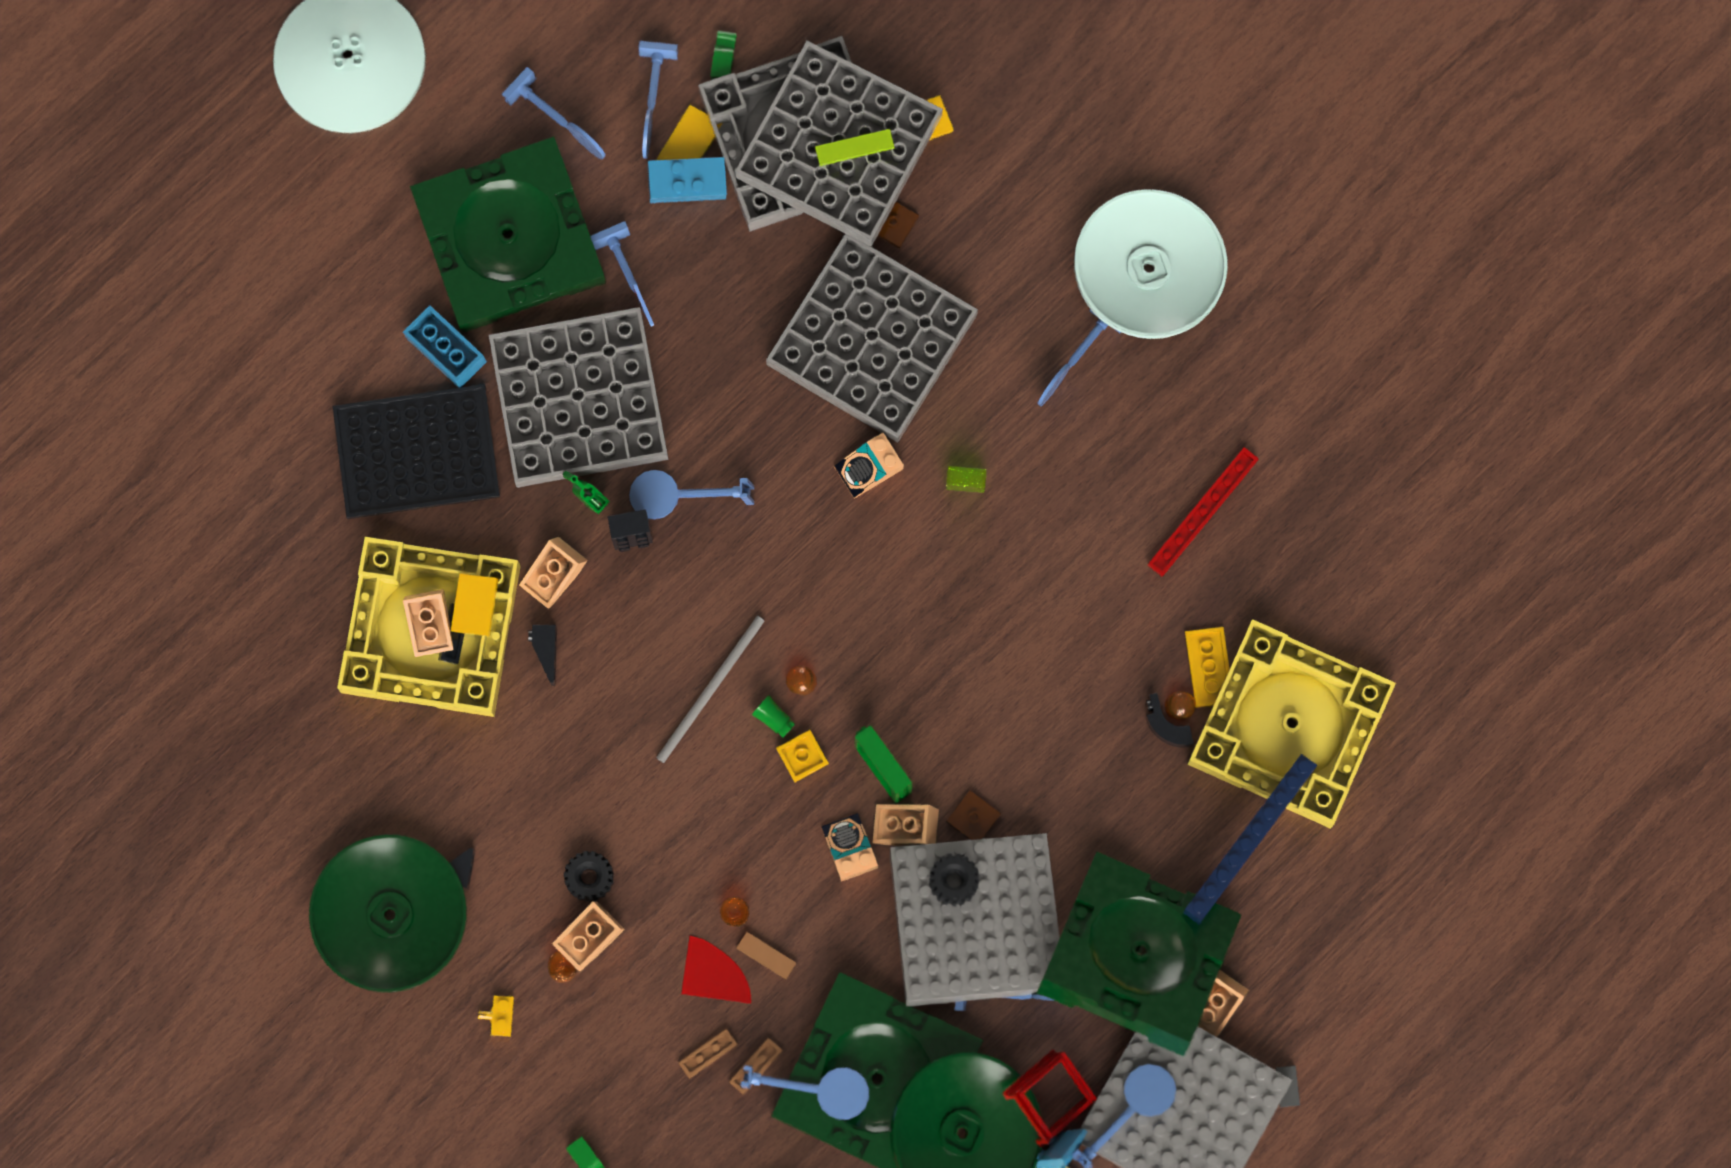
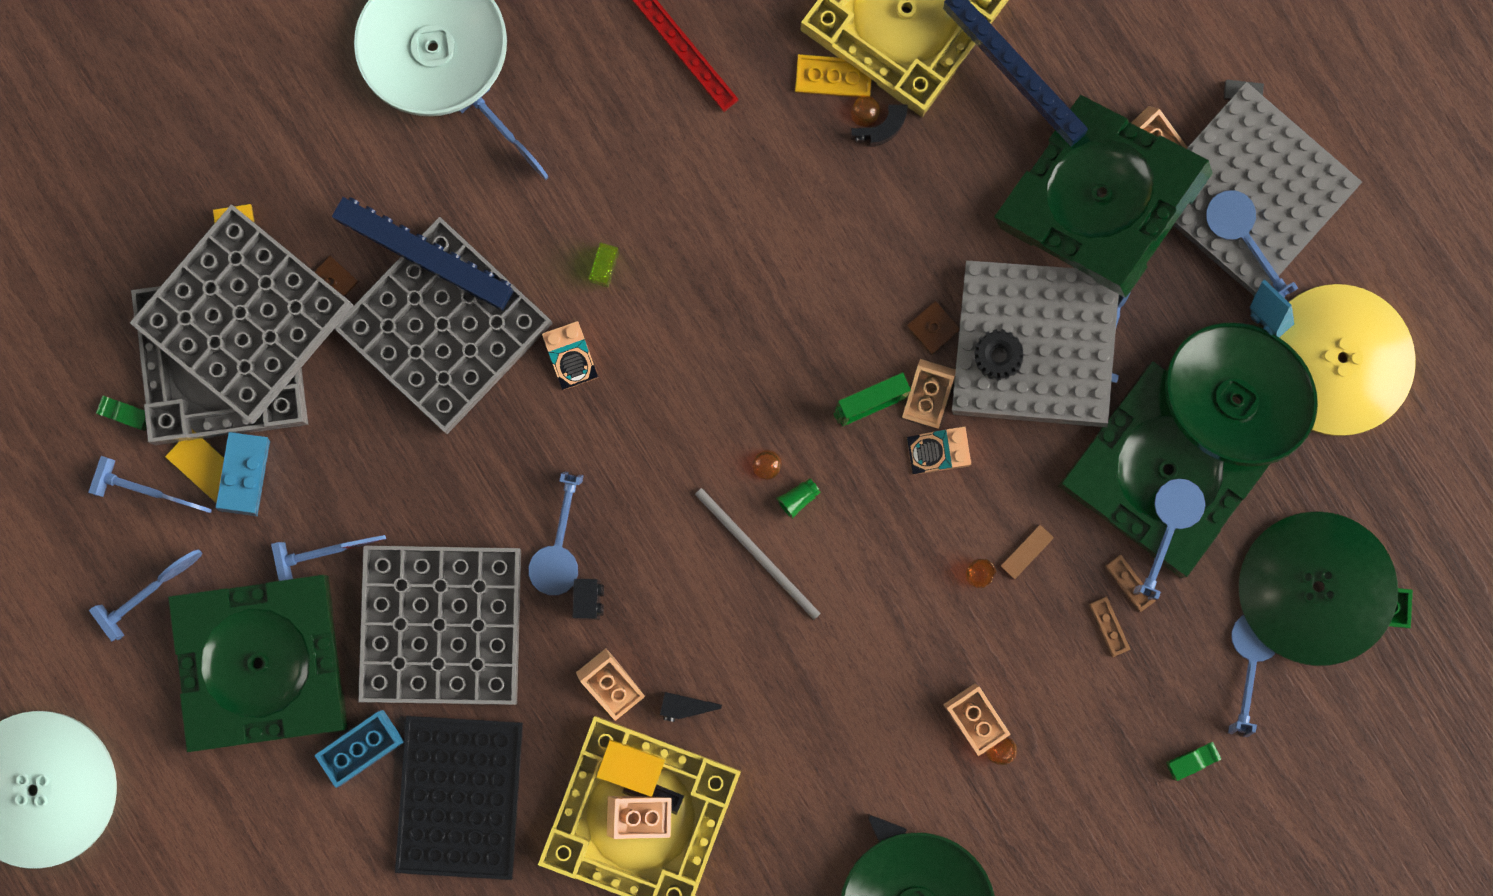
camera: 85 degrees left, 5 degrees up
yellow plate [478,996,514,1037] -> none
green piece [562,471,610,514] -> none
black tyre [564,851,614,902] -> none
red sticker [681,936,751,1004] -> none
yellow plate [776,730,829,783] -> none
lime tile [815,129,894,166] -> none
red piece [1002,1049,1097,1147] -> none
none -> dark blue brick [332,197,514,311]

